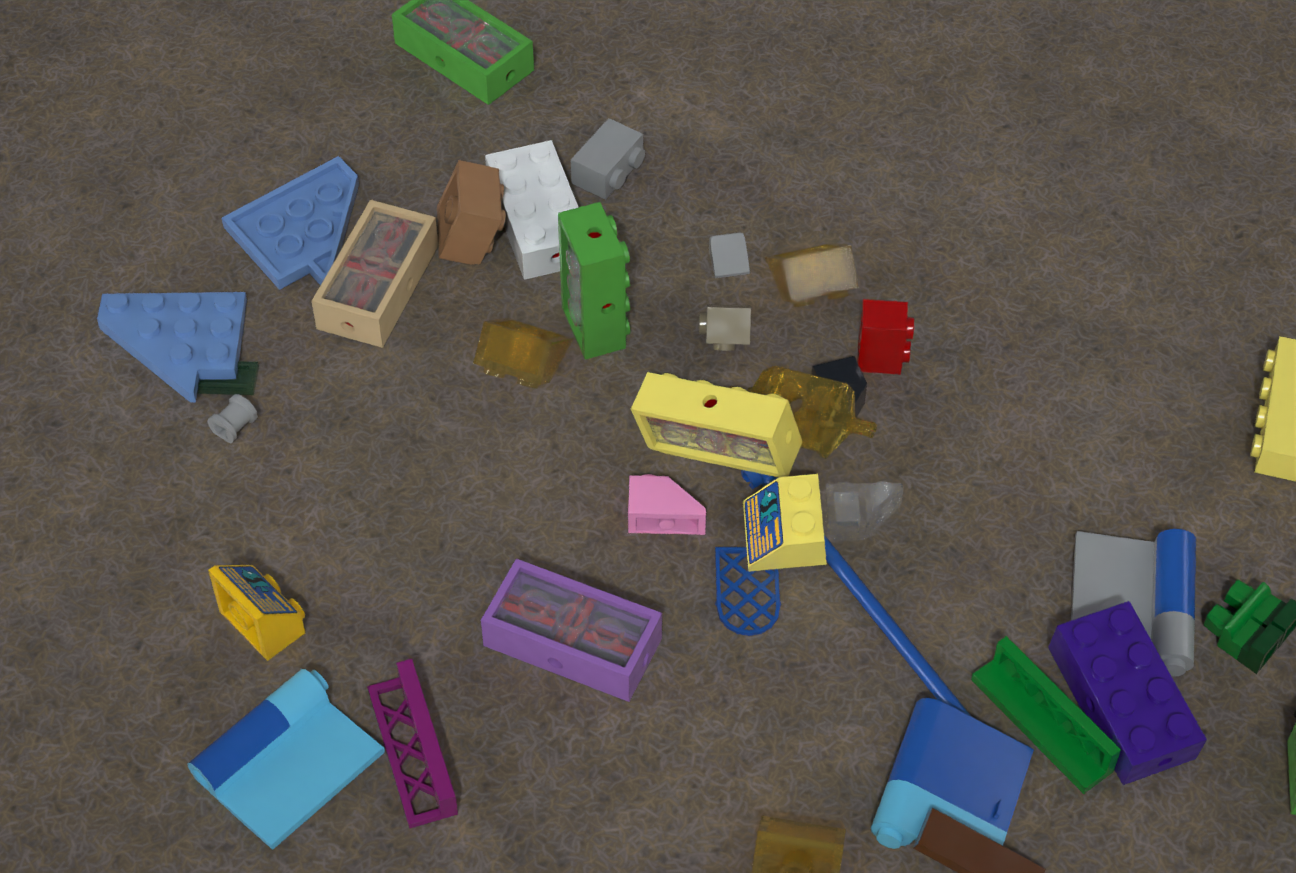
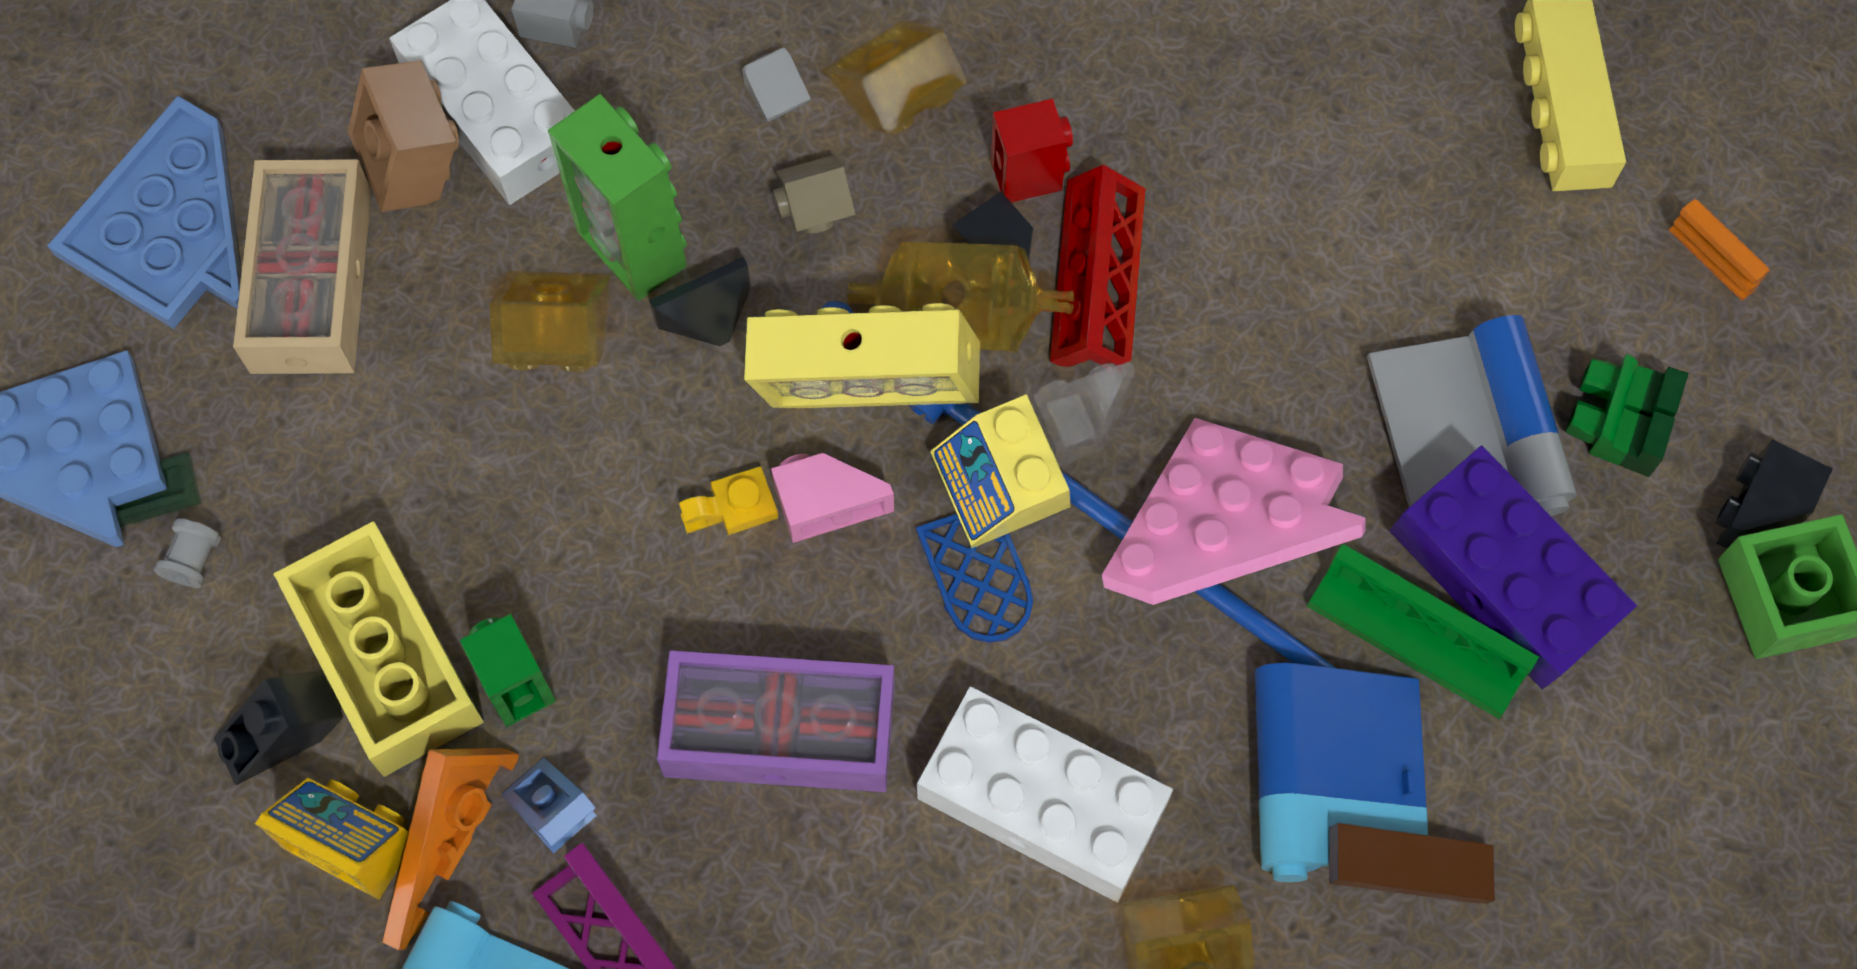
camera: 20 degrees left, 15 degrees up
none -> black slope [214,670,344,785]
none -> light yellow brick [273,521,484,777]
none -> orange wing [382,748,519,950]
none -> green brick [459,614,556,727]
none -> medium blue slope [501,757,597,853]
none -> black slope [649,257,751,346]
none -> yellow plate [679,466,778,535]
none -> white brick [917,686,1173,903]
none -> red fence [1050,164,1146,372]
none -> bright pink wing [1102,418,1365,605]

